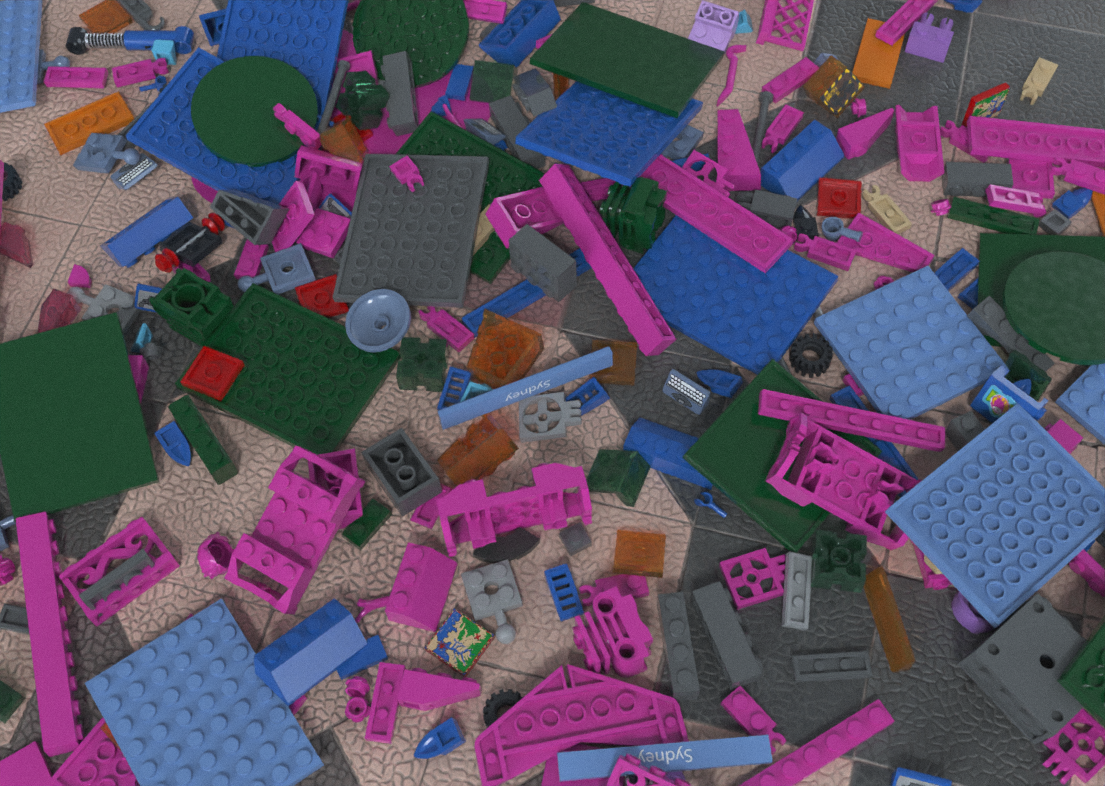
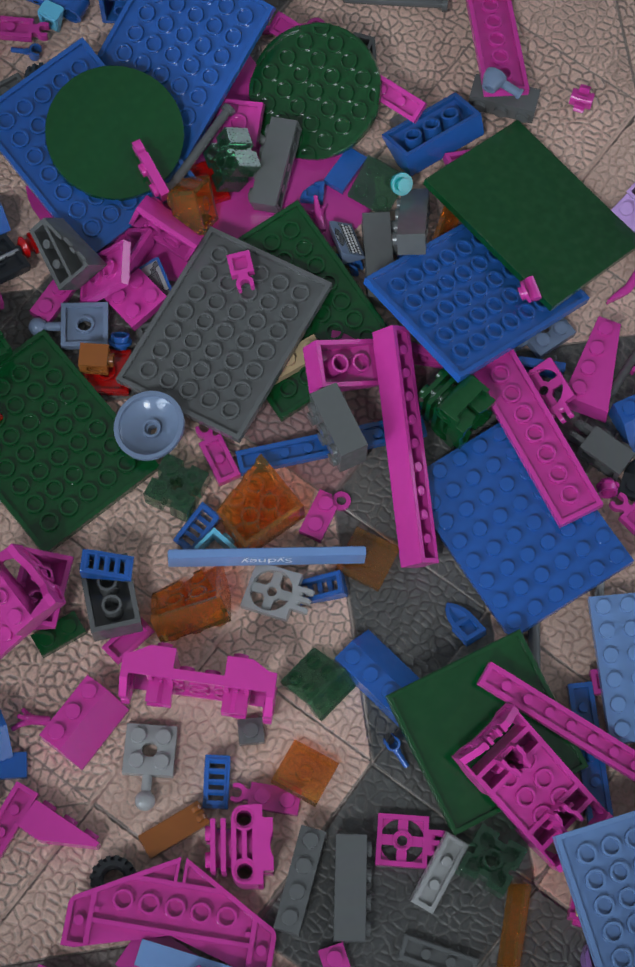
camera: 15 degrees right, 10 degrees up
blue plate [414,717,466,759] -> none
tile [424,608,495,677] -> none
pearl dark grey tile [473,527,540,563] -> none
slope [663,369,710,415] -> none
black tyre [789,334,833,378] -> none
none -> dark orange brick [78,342,115,375]
none -> blue slope [80,549,134,582]
none -> blue plate [108,331,132,351]
none -> dark orange hinge [138,801,210,860]
none -> dark pink hinge [299,489,351,543]
none -> teal plate [390,172,413,196]
none -> dark pink plate [517,276,542,303]

